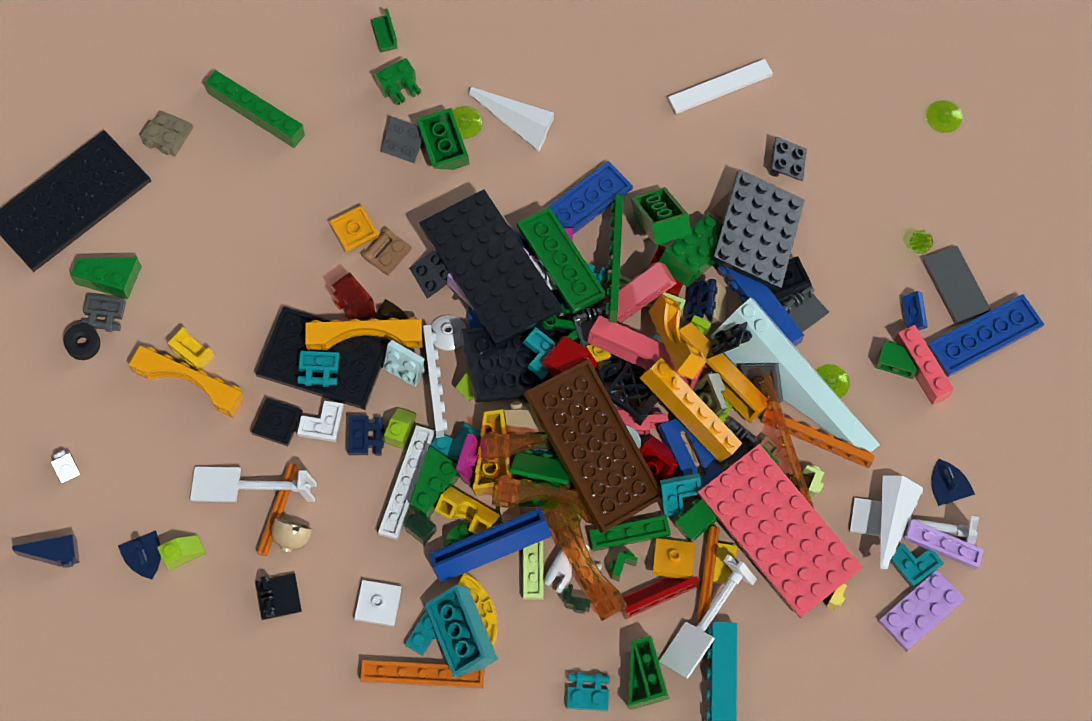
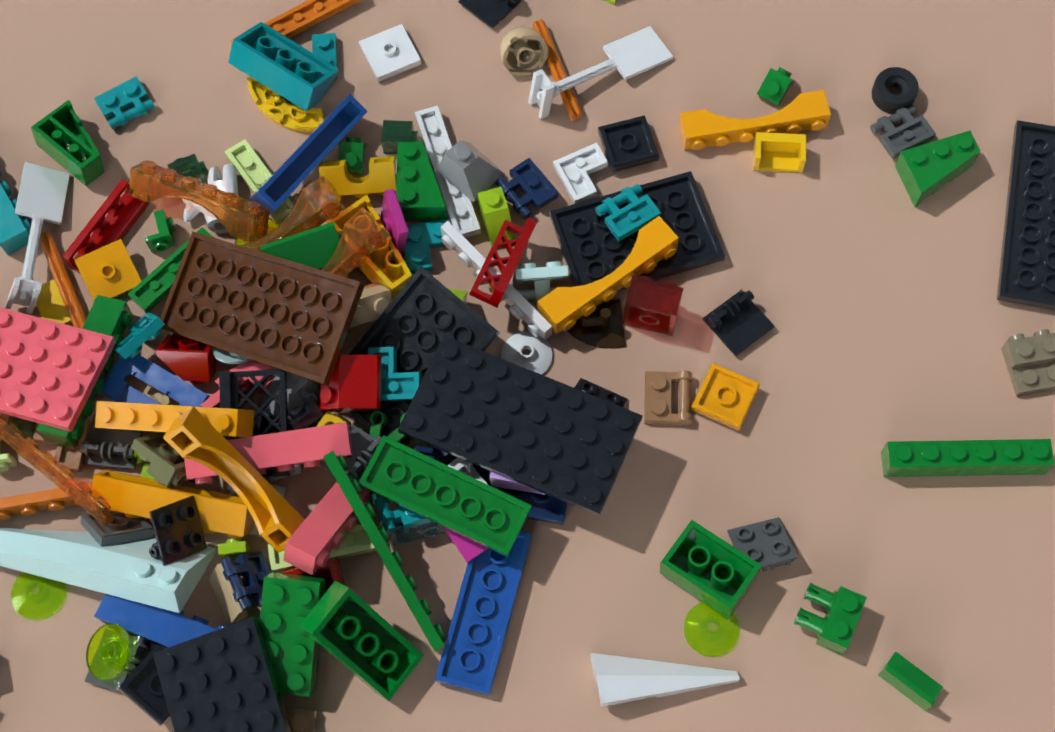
camera: 150 degrees right, 0 degrees up
none -> clear neon green dish [86,623,131,680]
none -> light grey slope [437,140,505,203]
none -> red fence [469,217,537,308]
none -> black hinge [702,289,775,357]
none -> green bracket [757,67,795,106]

